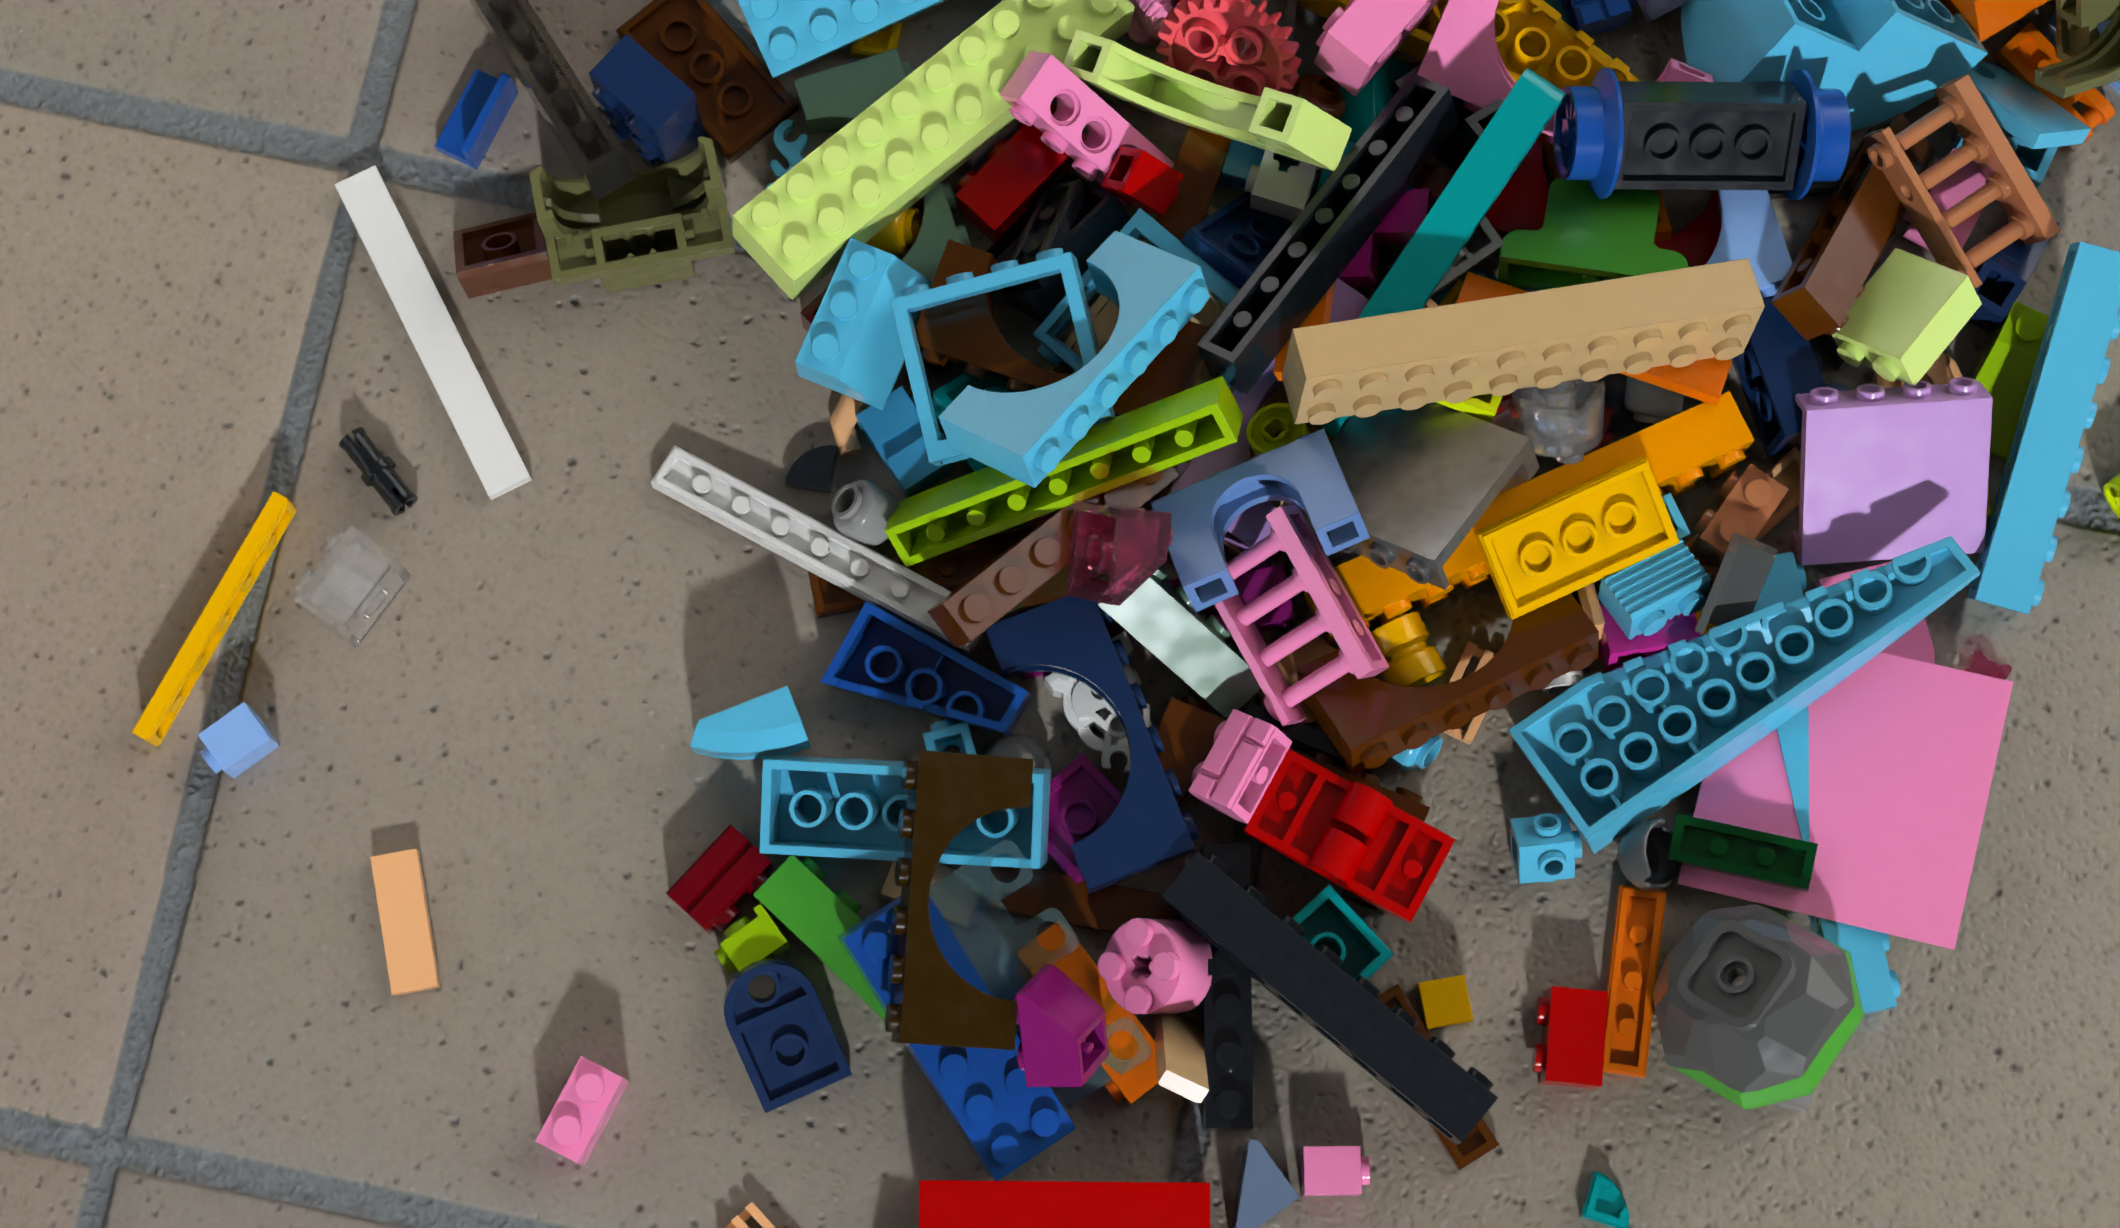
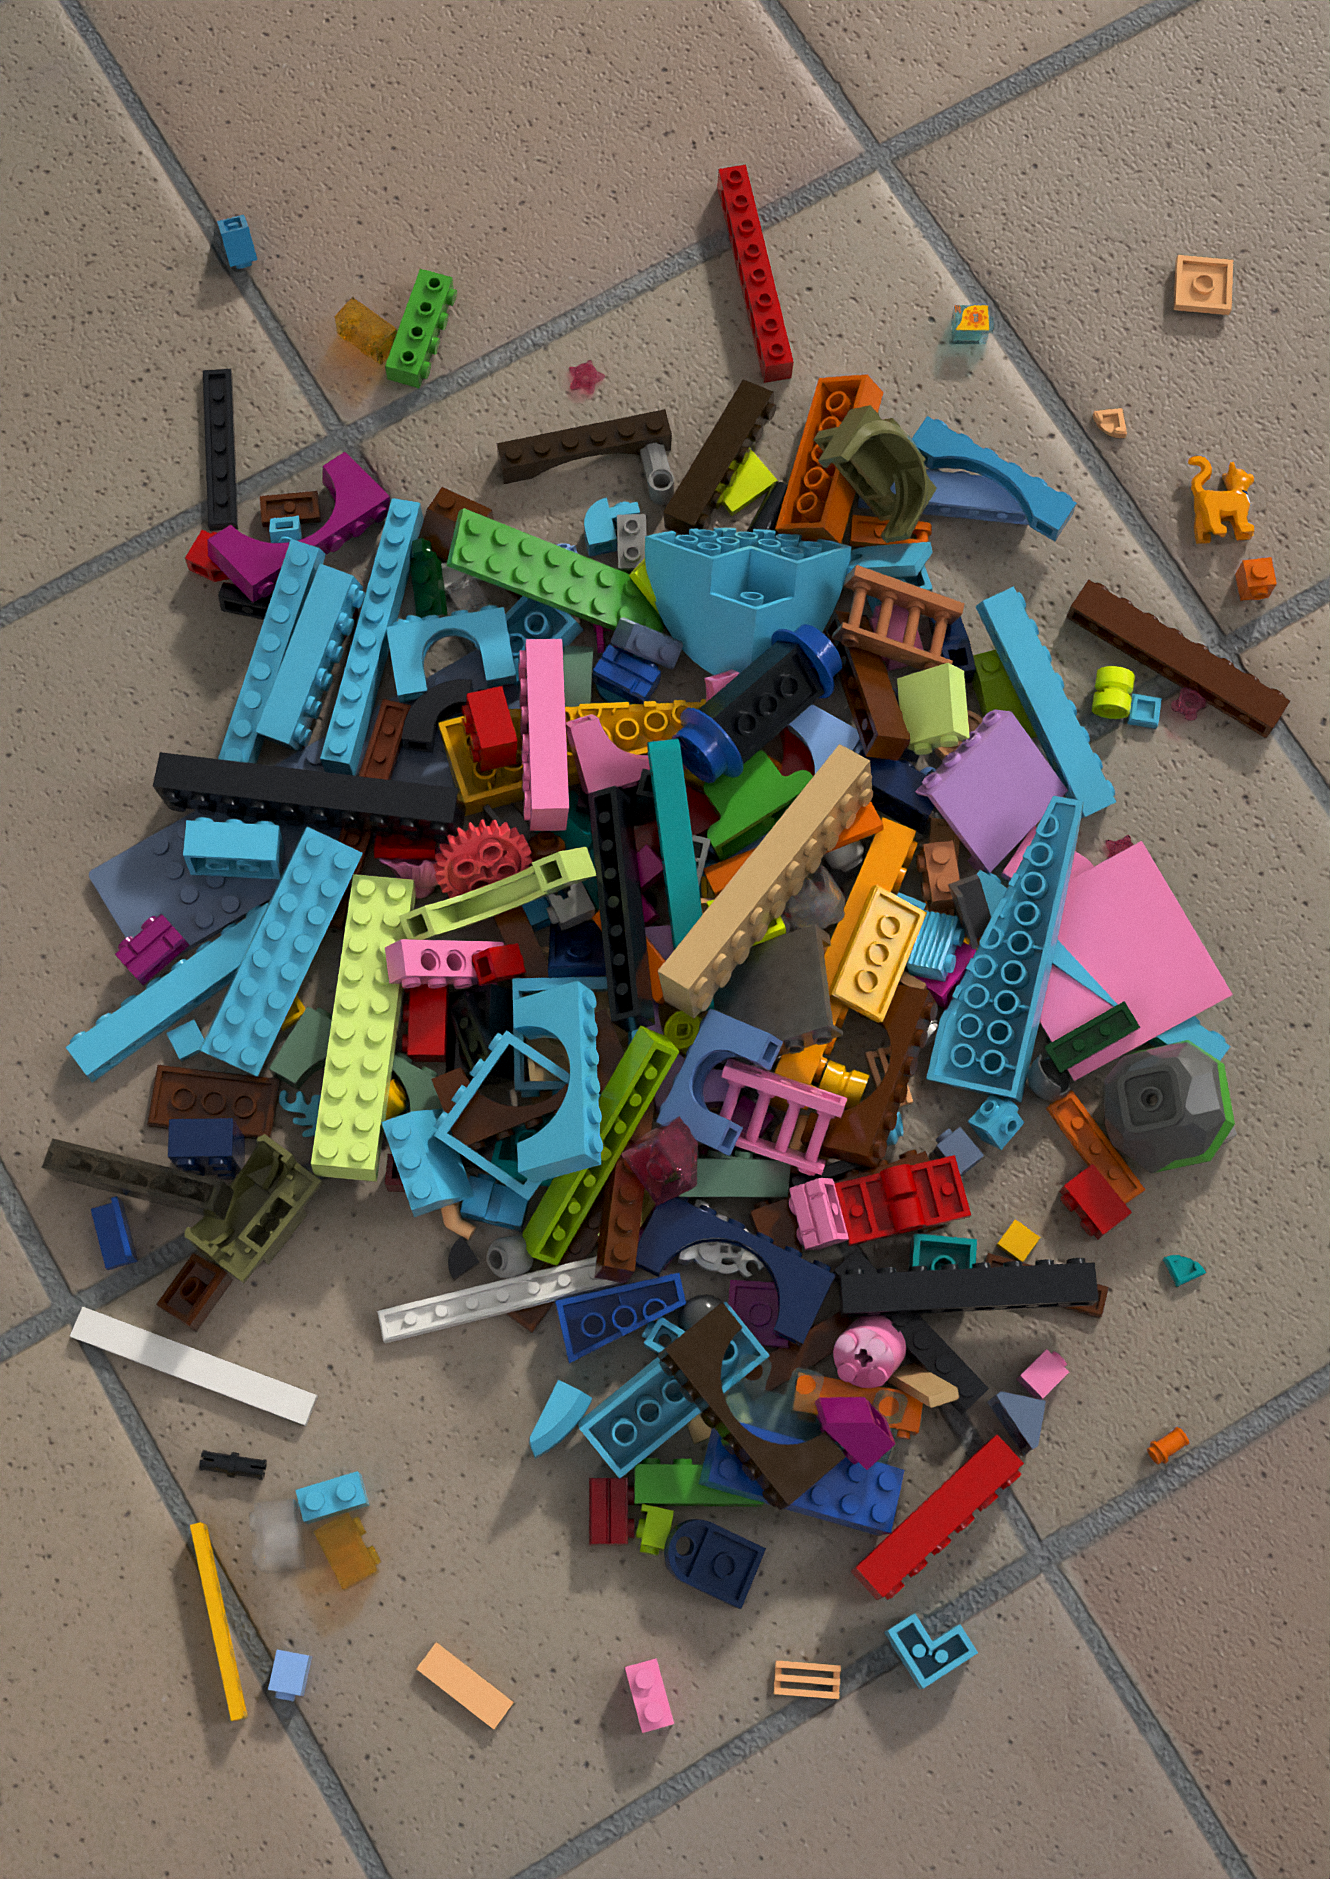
camera: 45 degrees left, 5 degrees down
none -> medium azure brick [295,1471,370,1524]
none -> clear yellow brick [313,1512,382,1591]
none -> sand blue brick [933,1127,984,1176]

